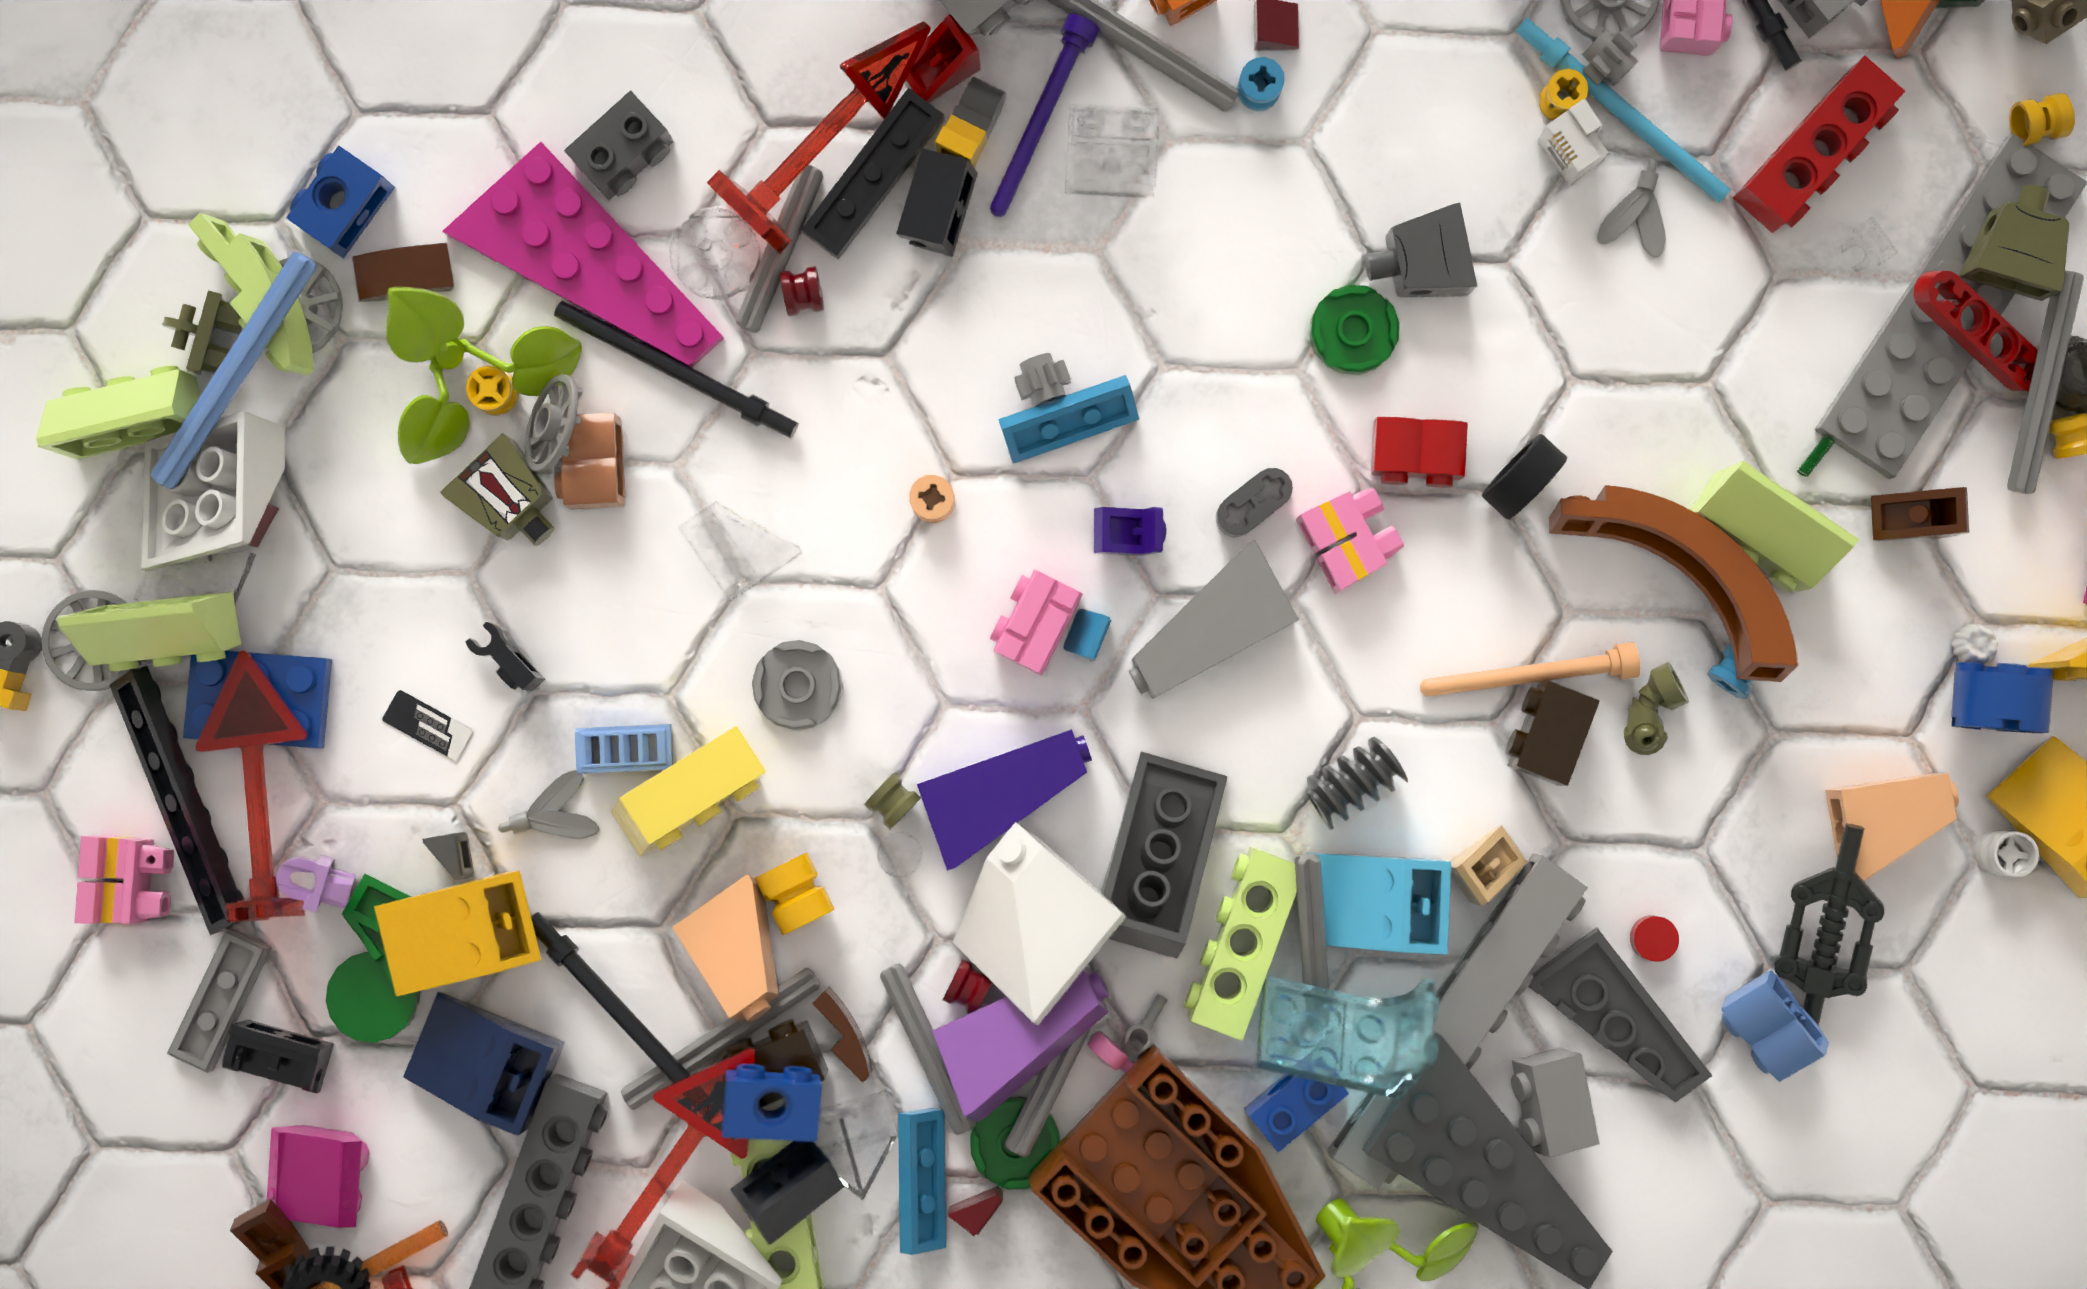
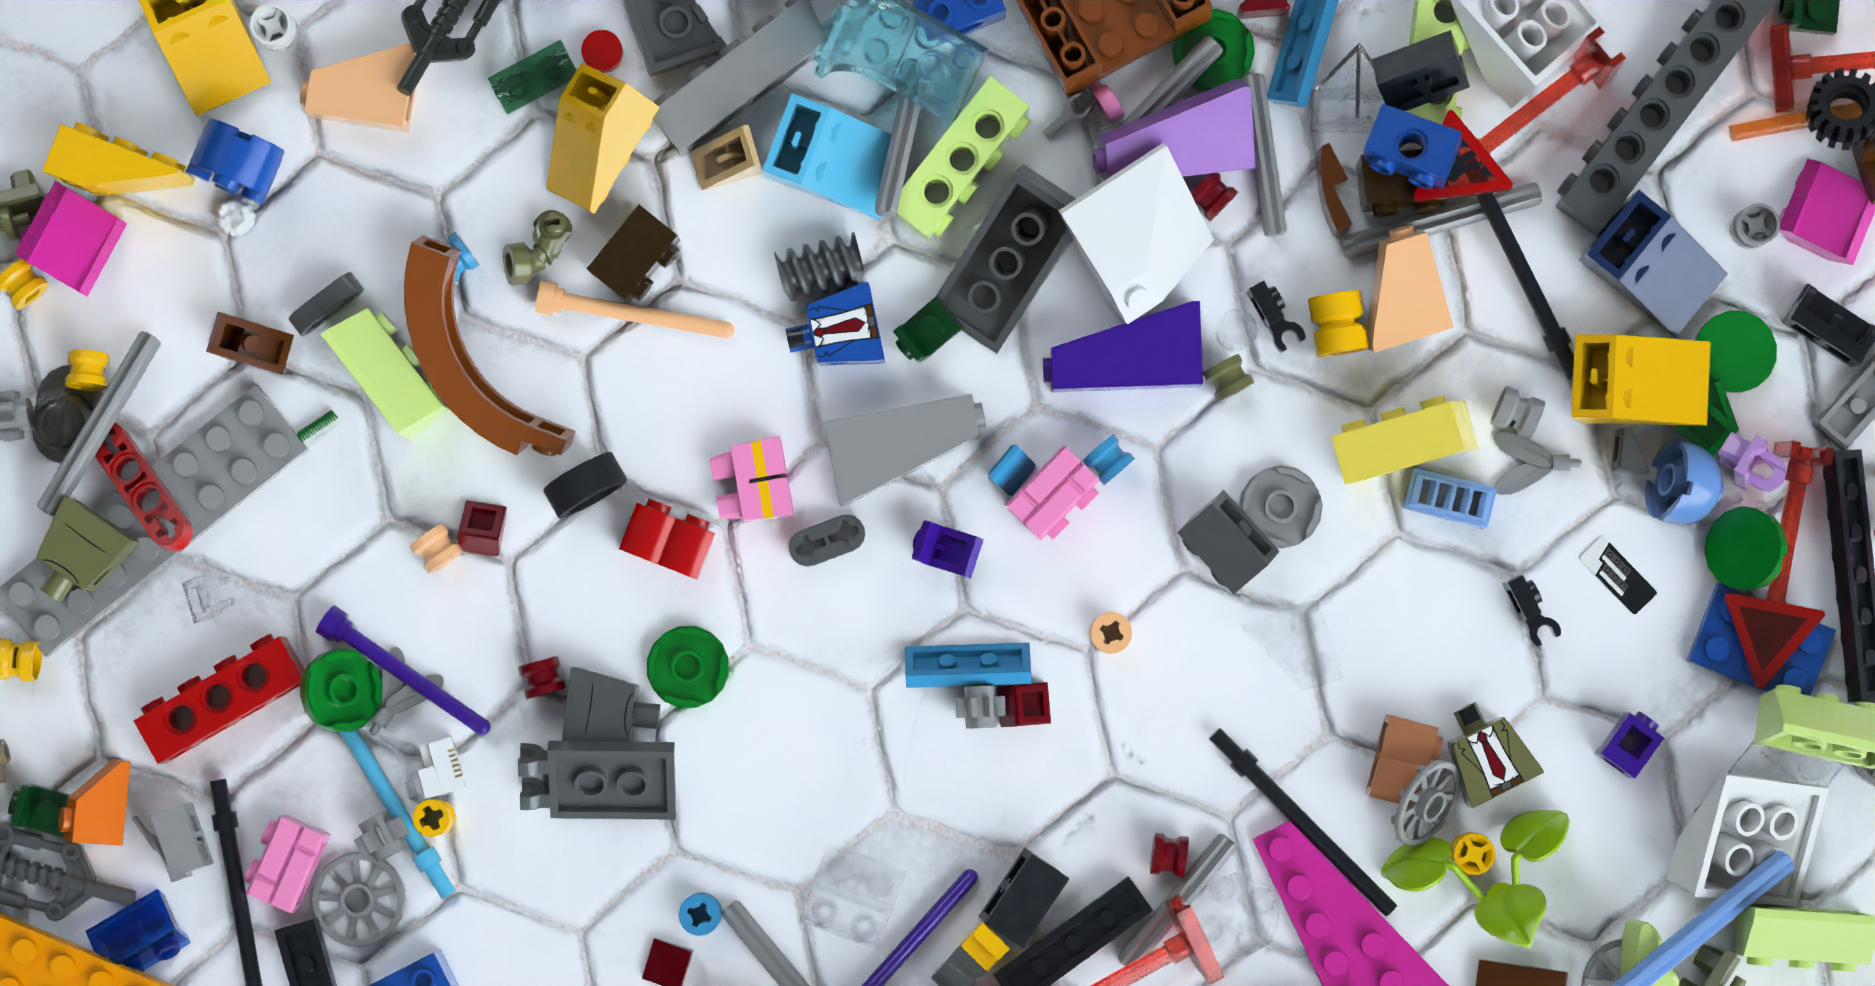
camera: 155 degrees left, 0 degrees up
none -> dark grey beam [288,272,364,336]
none -> green tile [300,649,383,732]
none -> dark purple piece [315,605,491,735]
none -> light nougat wheel [410,523,463,574]
none -> dark red slope [457,500,507,557]
none -> clear green hinge [488,40,577,115]
none -> dark red wheel [518,656,566,699]
none -> dark grey tile [518,741,677,820]
none -> yellow slope [546,63,659,214]
none -> torso [785,282,886,366]
none -> dark green bracket [893,296,964,363]
none -> dark red slope [997,682,1051,727]
none -> dark azure wheel [1082,434,1135,486]
none -> dark grey brick [1177,490,1280,595]
none -> black plate [1246,280,1306,353]
none -> light grey wheel [1490,386,1545,440]
none -> dark purple brick [1594,711,1664,779]
none -> medium blue cylinder [1645,439,1724,524]
none -> green tile [1704,506,1788,590]
none -> light grey wheel [1730,203,1780,249]

